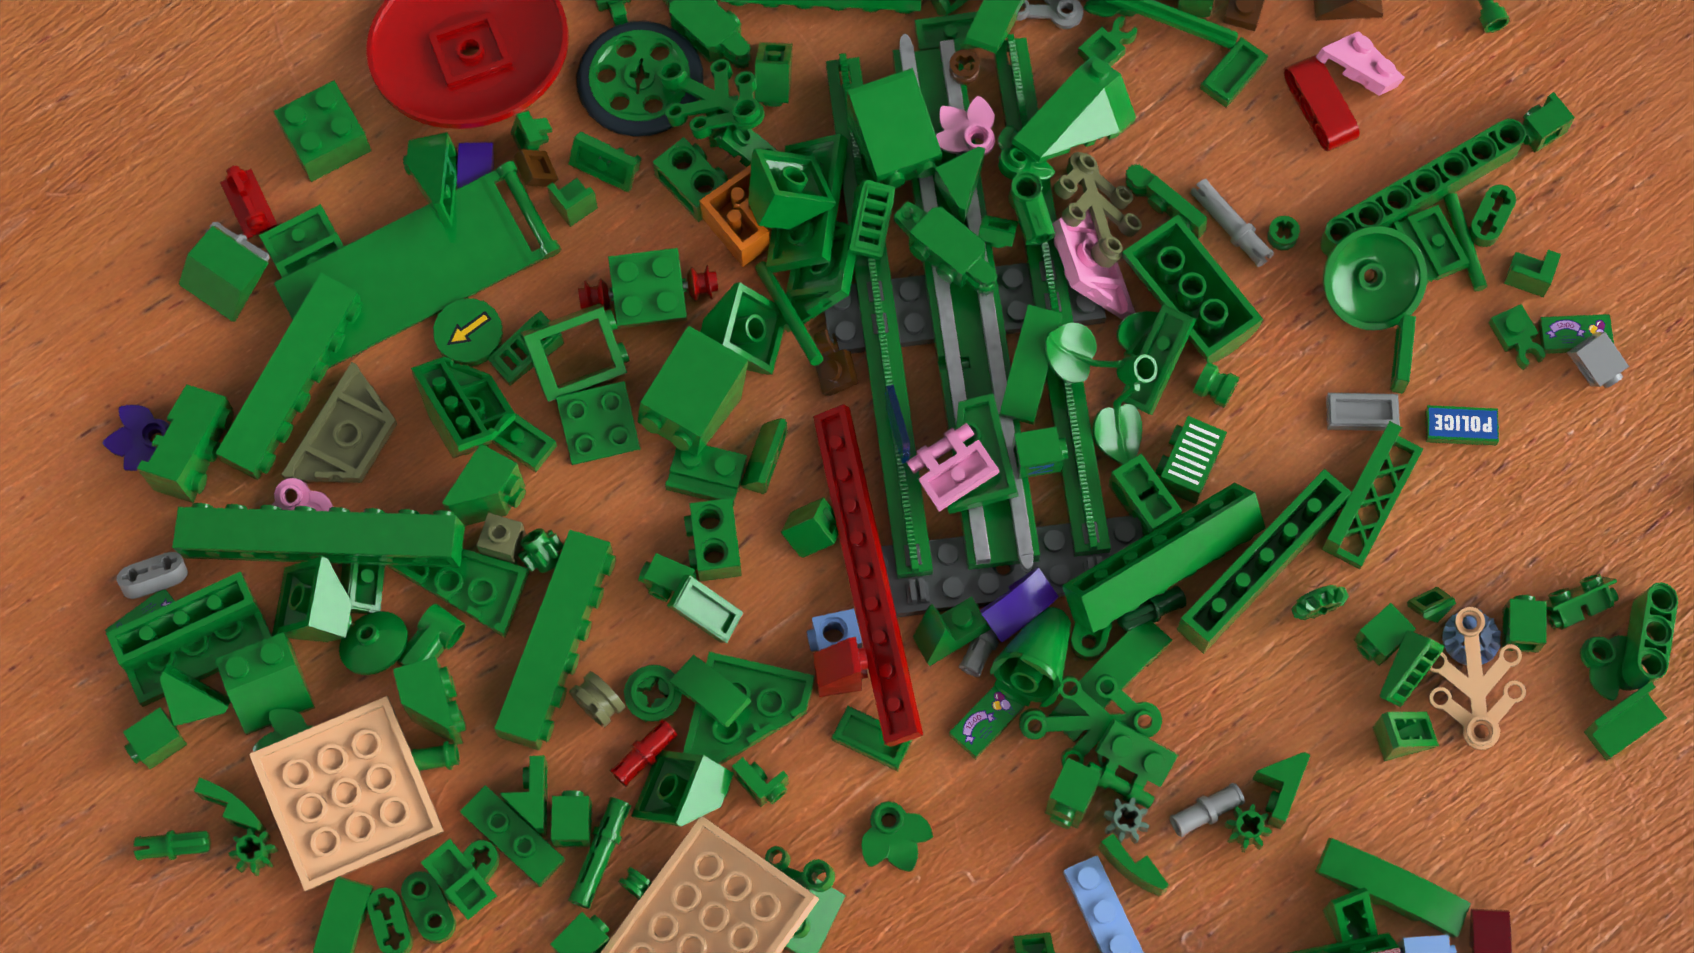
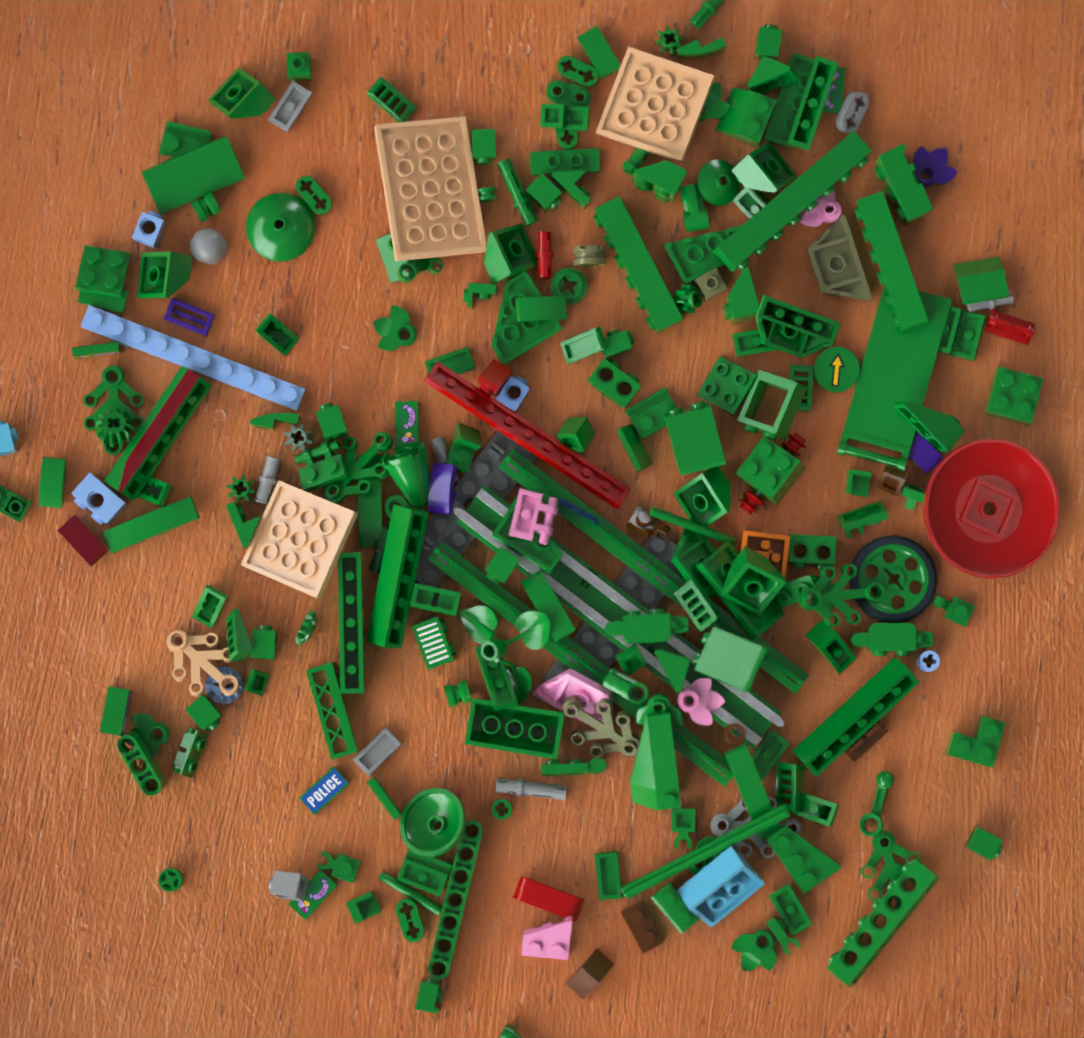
camera: 130 degrees right, 15 degrees up
none -> light nougat plate [241,480,358,599]

